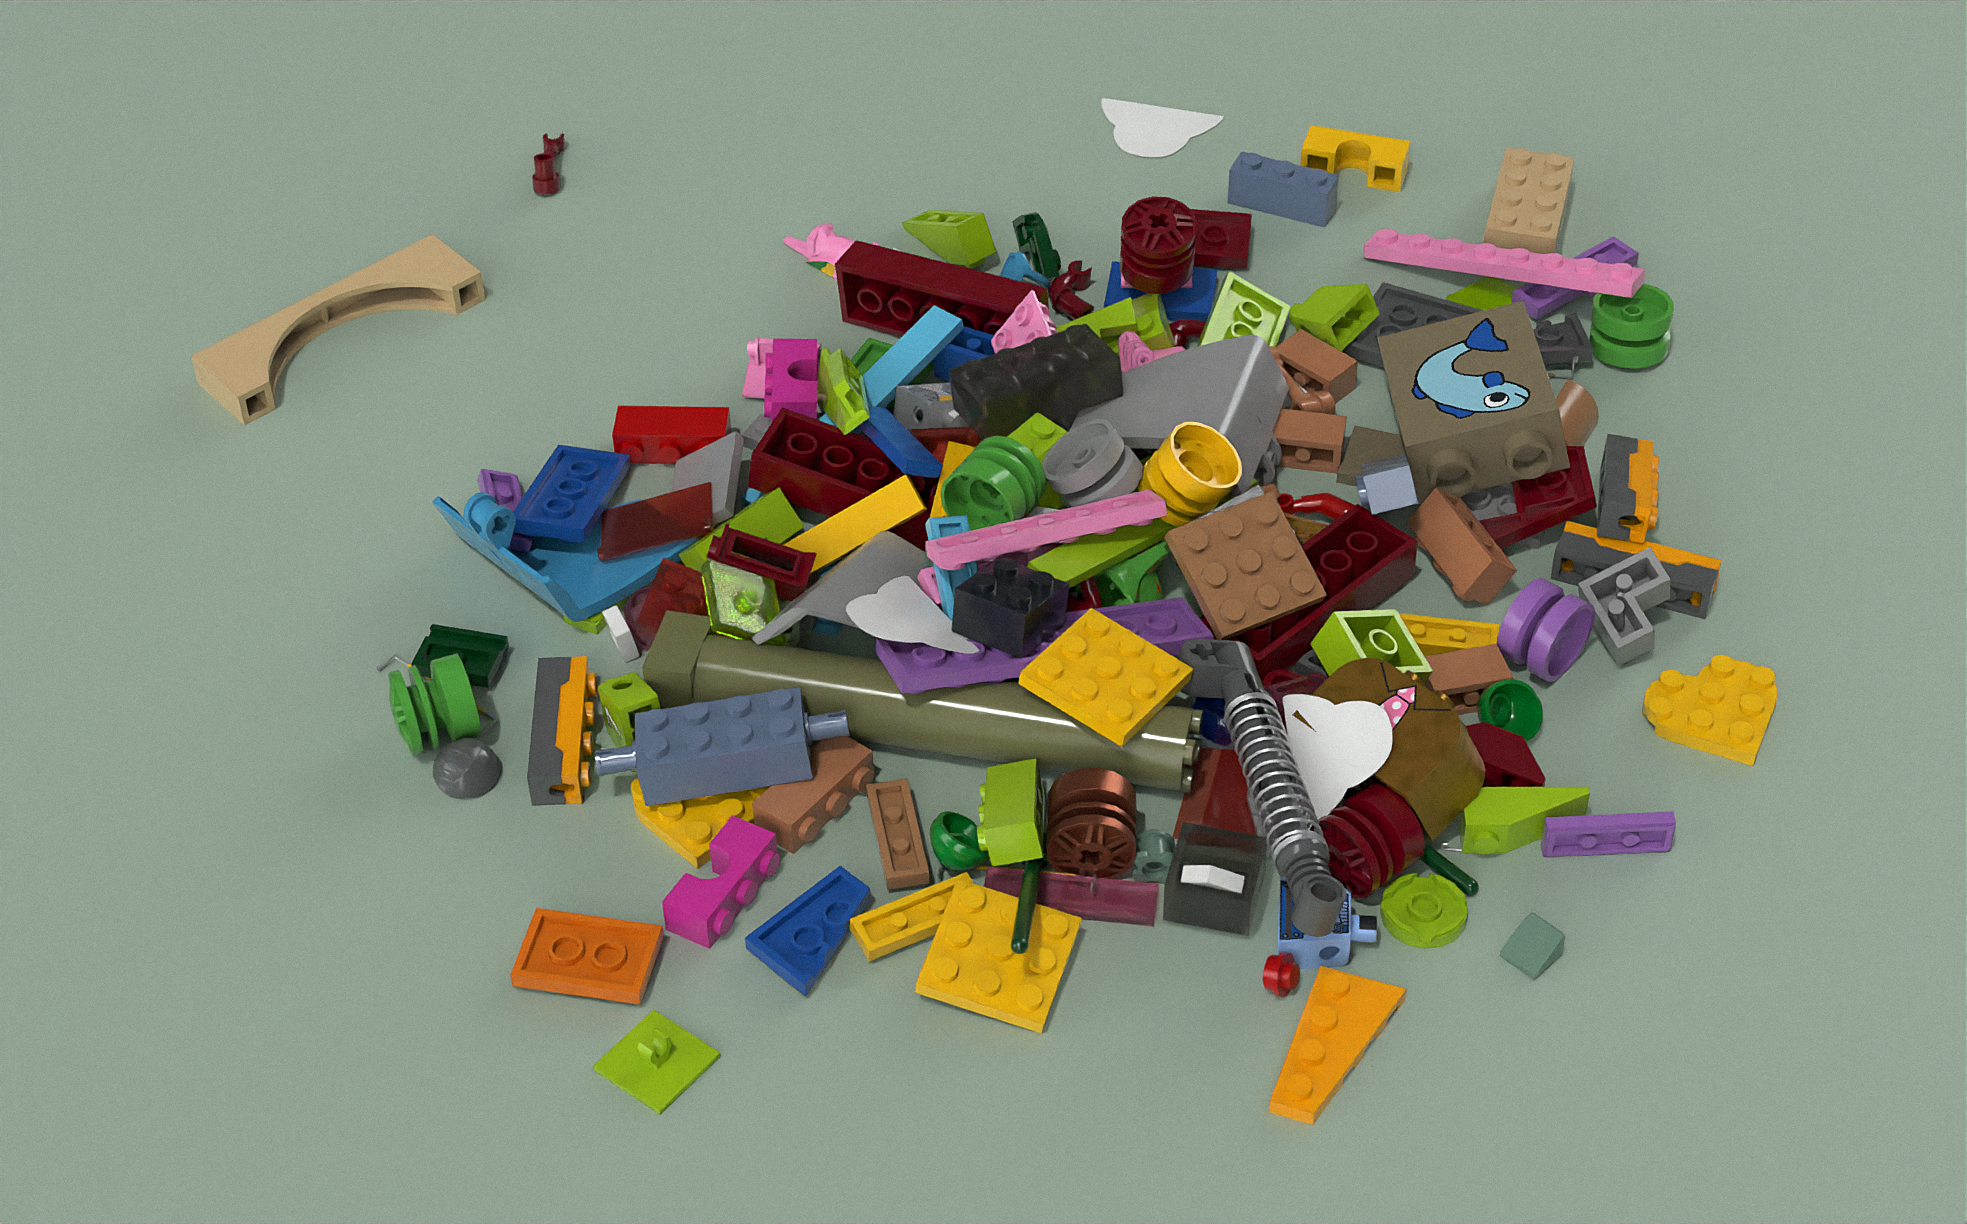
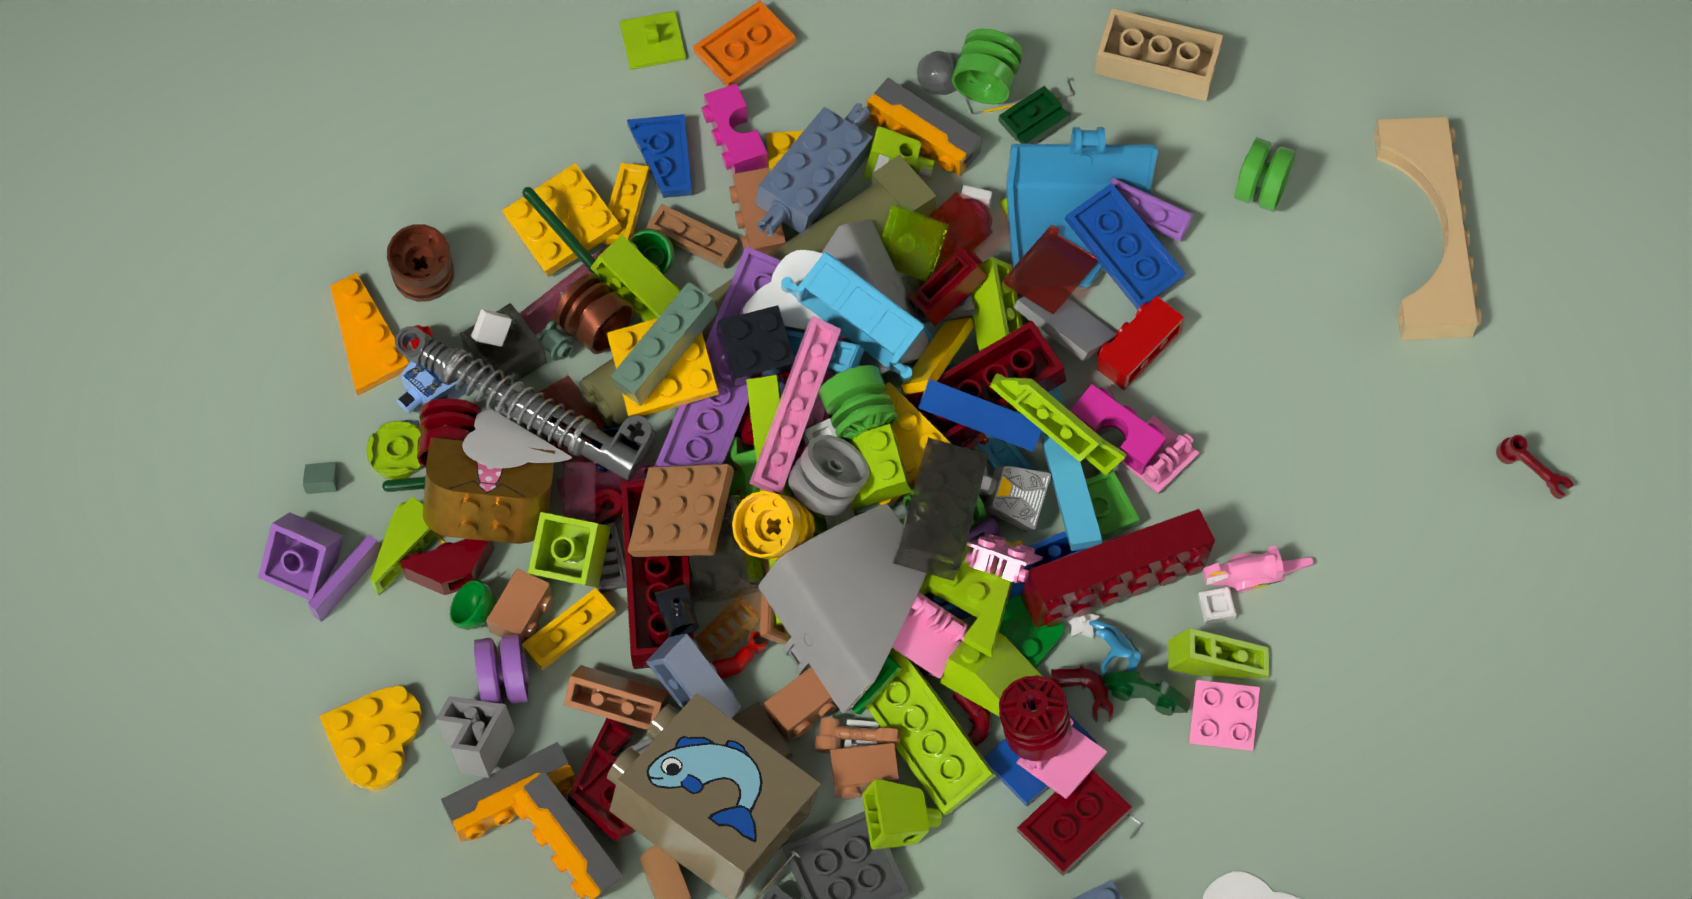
camera: 130 degrees right, 20 degrees up
none -> medium lavender slope [258,512,344,600]
none -> copper wheel [387,224,454,302]
none -> sand green brick [610,282,718,406]
none -> black piece [654,583,699,637]
none -> medium azure container [781,252,924,382]
none -> tan brick [1094,8,1223,101]
none -> bright pink hinge [1189,680,1260,751]
none -> bright green wheel [1234,137,1296,212]

